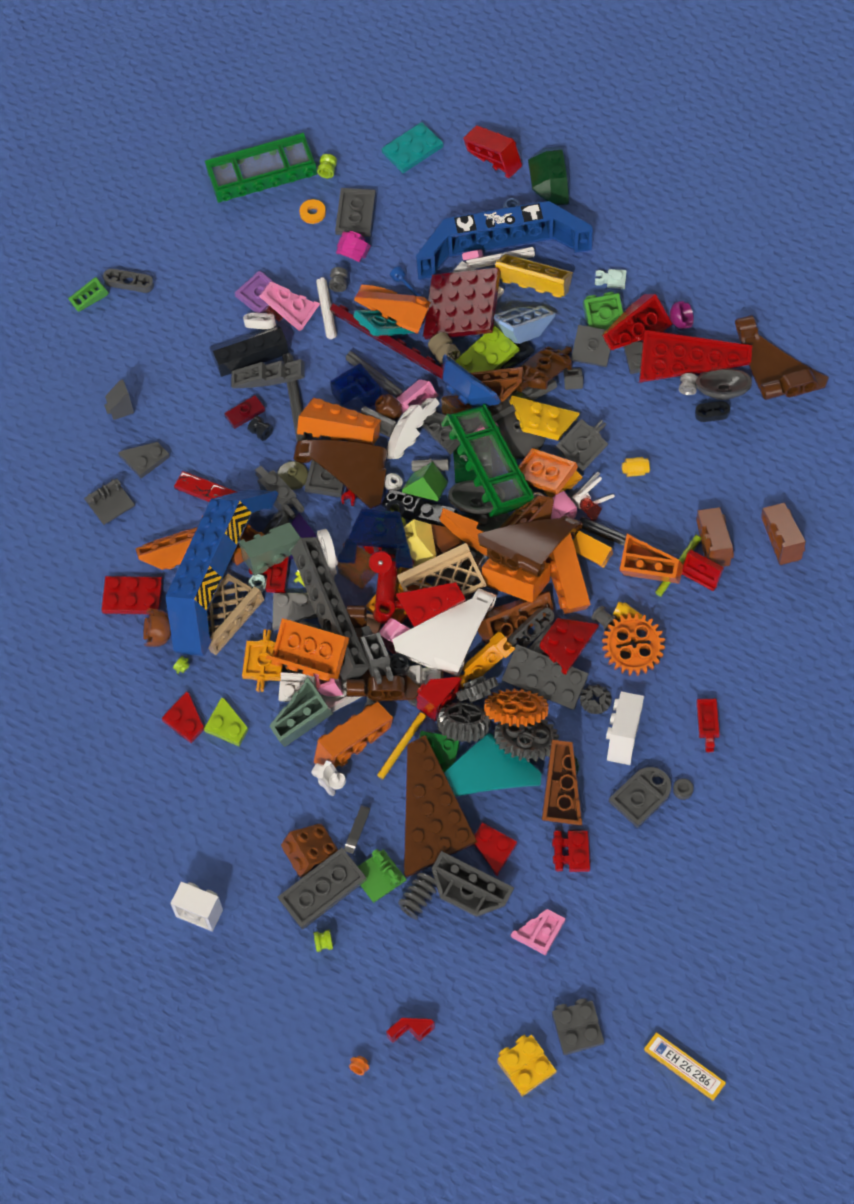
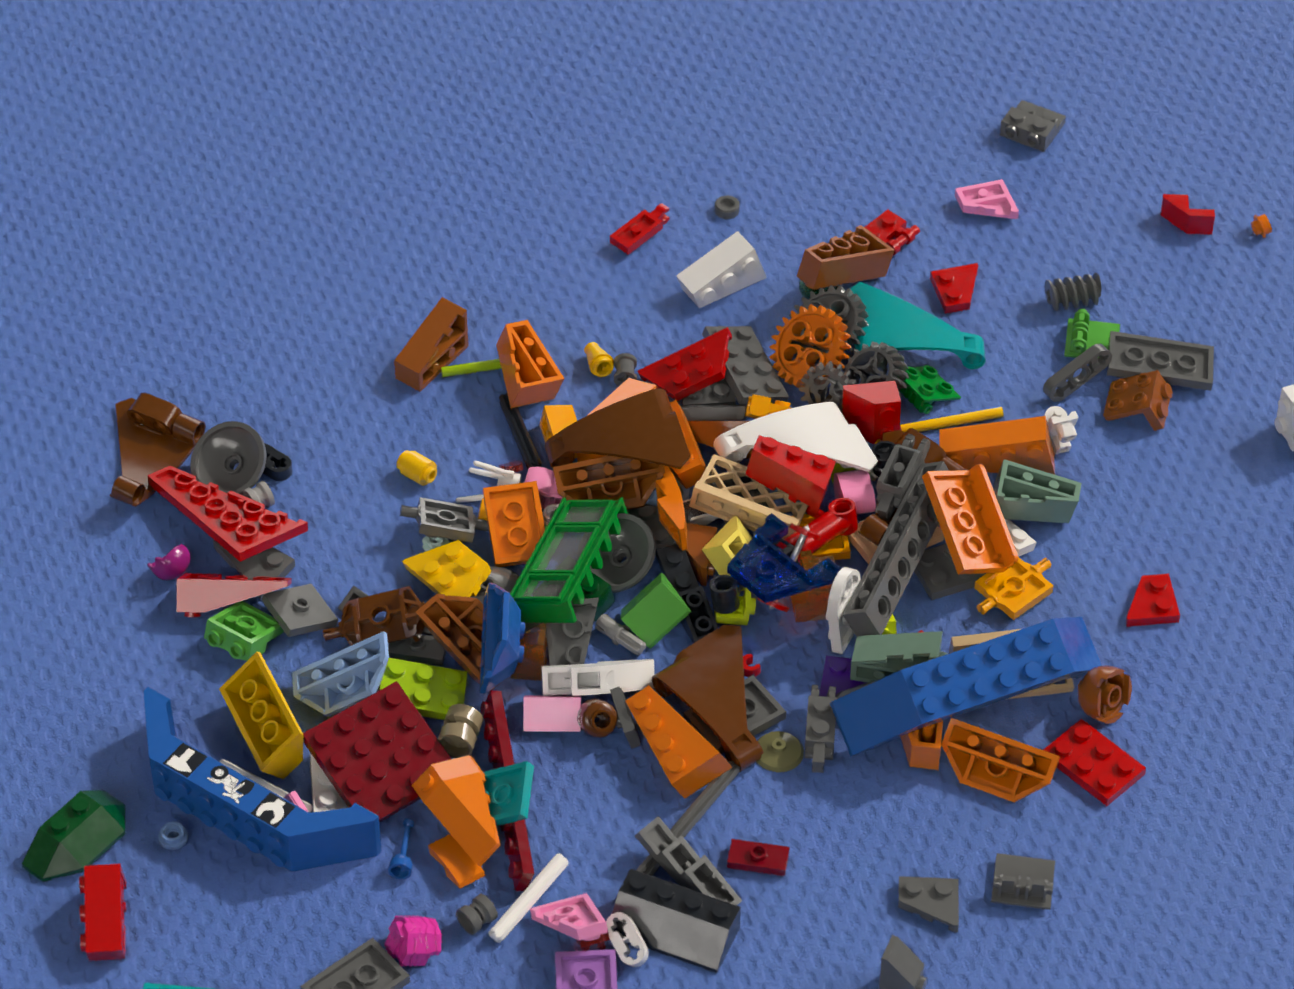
camera: 140 degrees left, 15 degrees down
lime plate [173,656,190,674] -> none
red tile [174,471,236,502] -> none
lime wing [204,697,248,747] -> none
black wheel [247,416,273,441] -> none
light grey wing [272,593,317,631] -> none
lime wheel [313,929,333,952] -> none
clear blue brick [330,363,382,408] -> none
dark grey axle [345,351,402,398] -> none
white plate [384,473,403,491] -> none
reddish brown wing [404,735,477,878] -> none
dark grey wedge [432,851,514,917] -> none
yellow plate [497,1035,556,1097] -> none
dark grey gear [580,684,611,714] -> none
light aqua plate [595,269,626,289] -> none
orange gear [602,613,665,676] -> none
dark grey plate [608,767,671,828] -> none
tile [644,1032,726,1101] -> none
red plate [682,550,724,591] -> none
dark orange wedge [761,503,806,565] -> none

